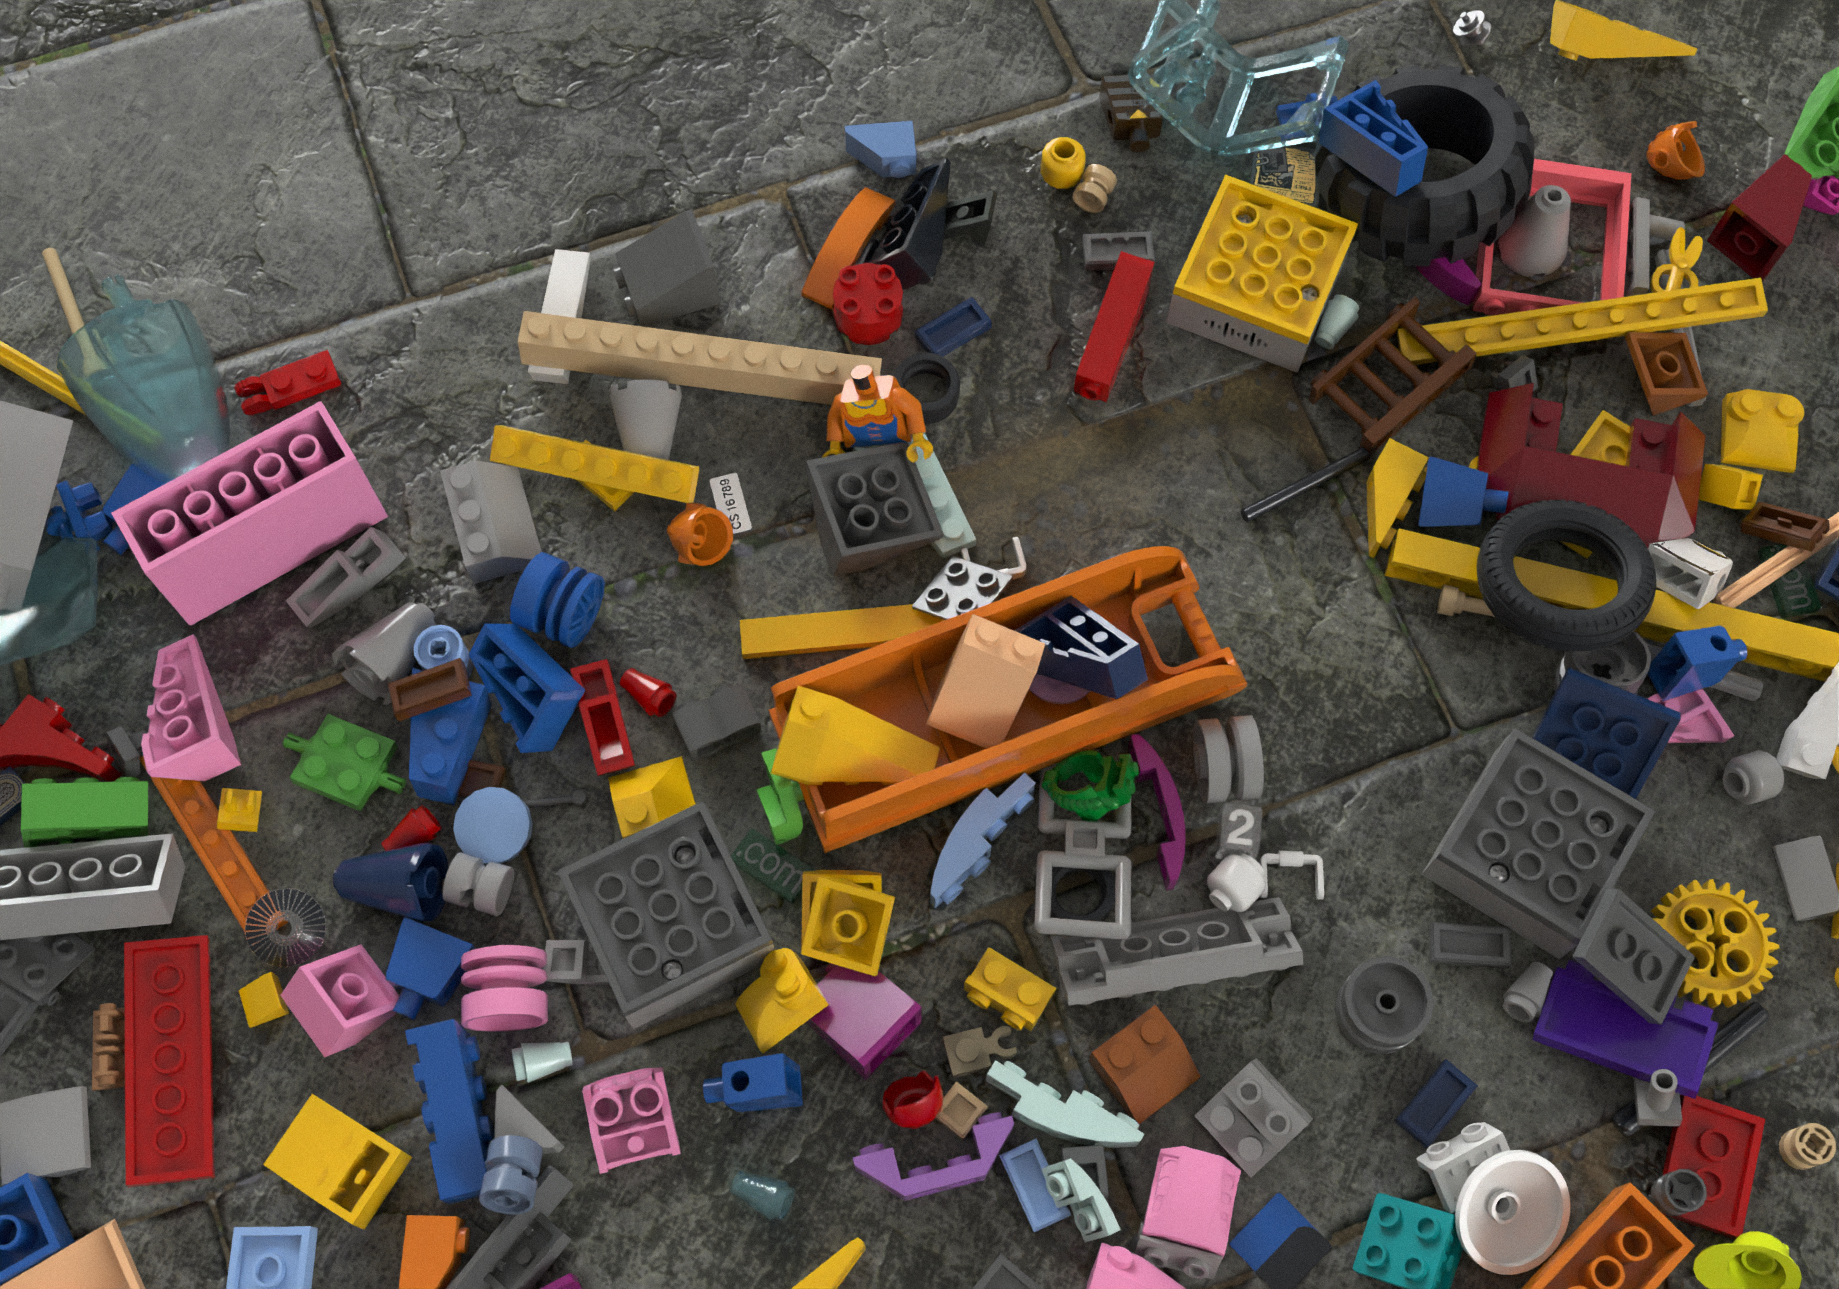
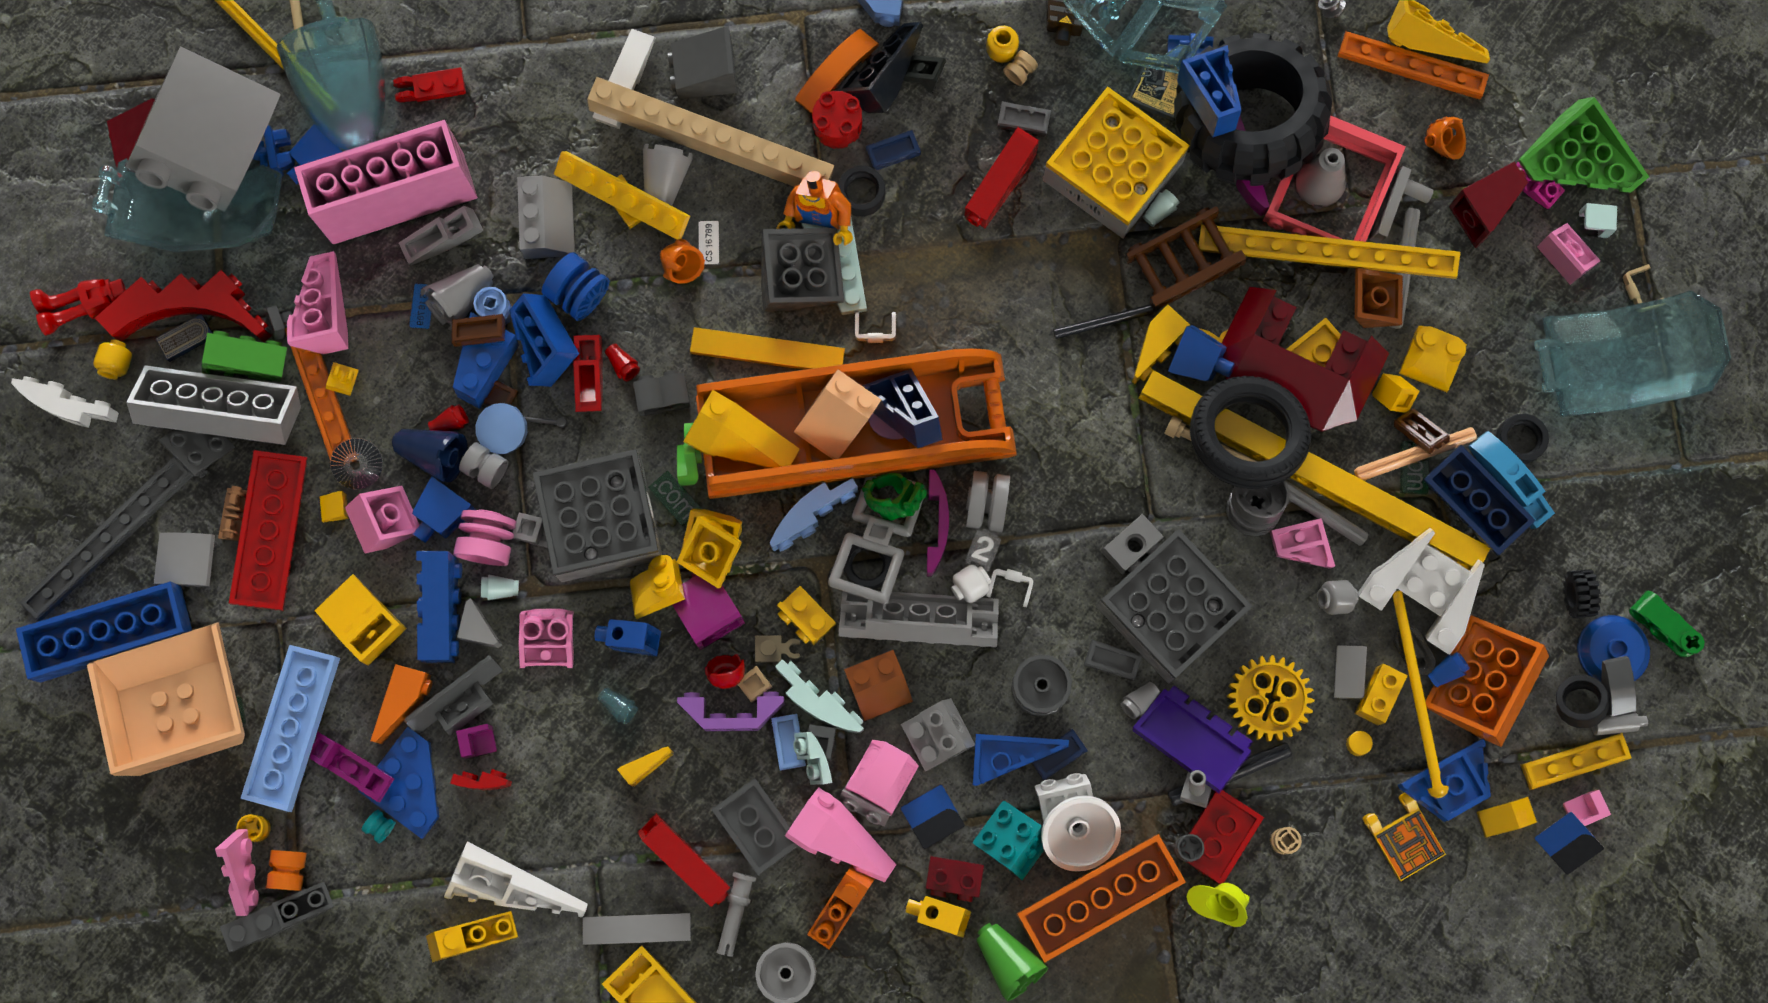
camera: 15 degrees right, 10 degrees up
bright green plate [283,714,406,811] -> none
sand blue wheel [479,1135,543,1214] -> none
yellow slope [608,756,695,839] -> none
hinge [912,556,1013,620] -> none
dark grey tile [1491,355,1538,391] -> none
dark blue plate [1532,667,1681,799] -> none
dark grey plate [1572,888,1695,1025] -> none
blue torso [1647,626,1747,701] -> none
white torso [1648,538,1733,609] -> none
yellow piece [1650,227,1703,293] -> none
none -> clear blue sticker [409,284,431,329]
none -> blue wing [973,734,1069,786]
none -> light grey brick [1102,514,1164,575]
none -> orange tile [1337,31,1489,100]

